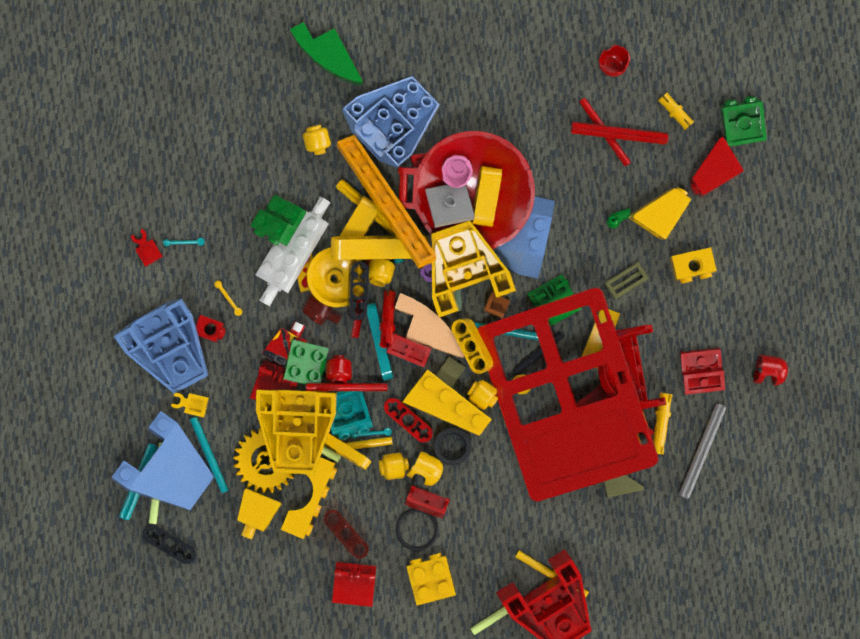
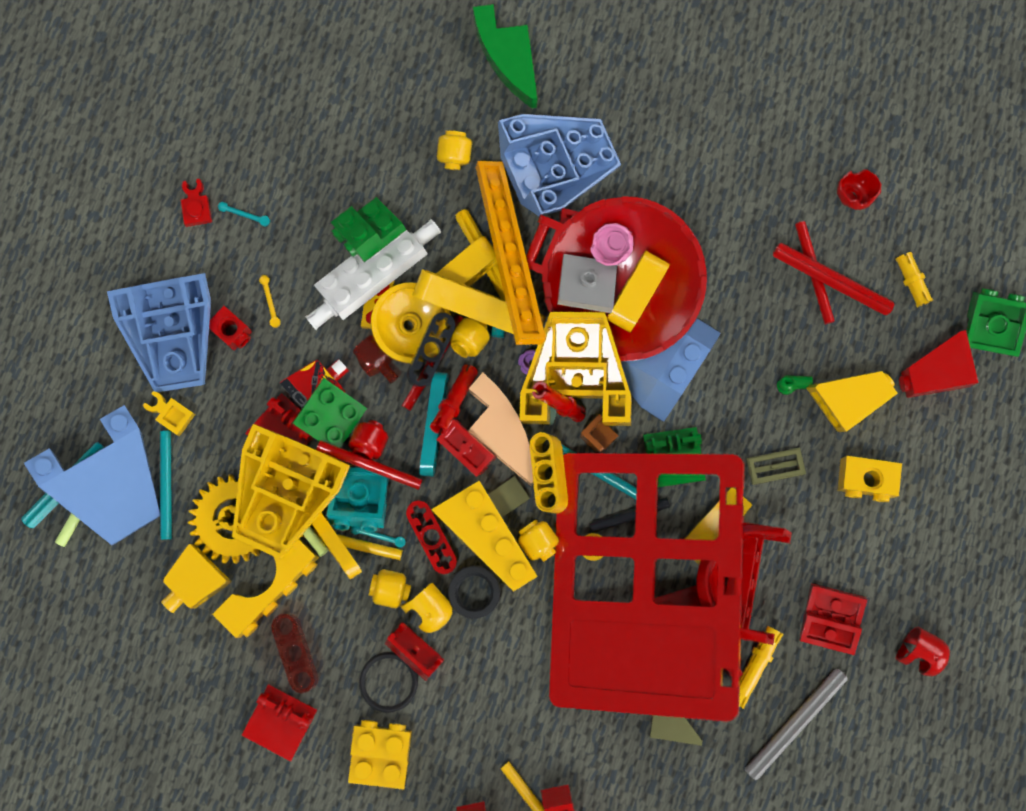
camera: 25 degrees right, 5 degrees down
black beam [142,525,197,564] -> none
none -> red pin [532,381,586,422]

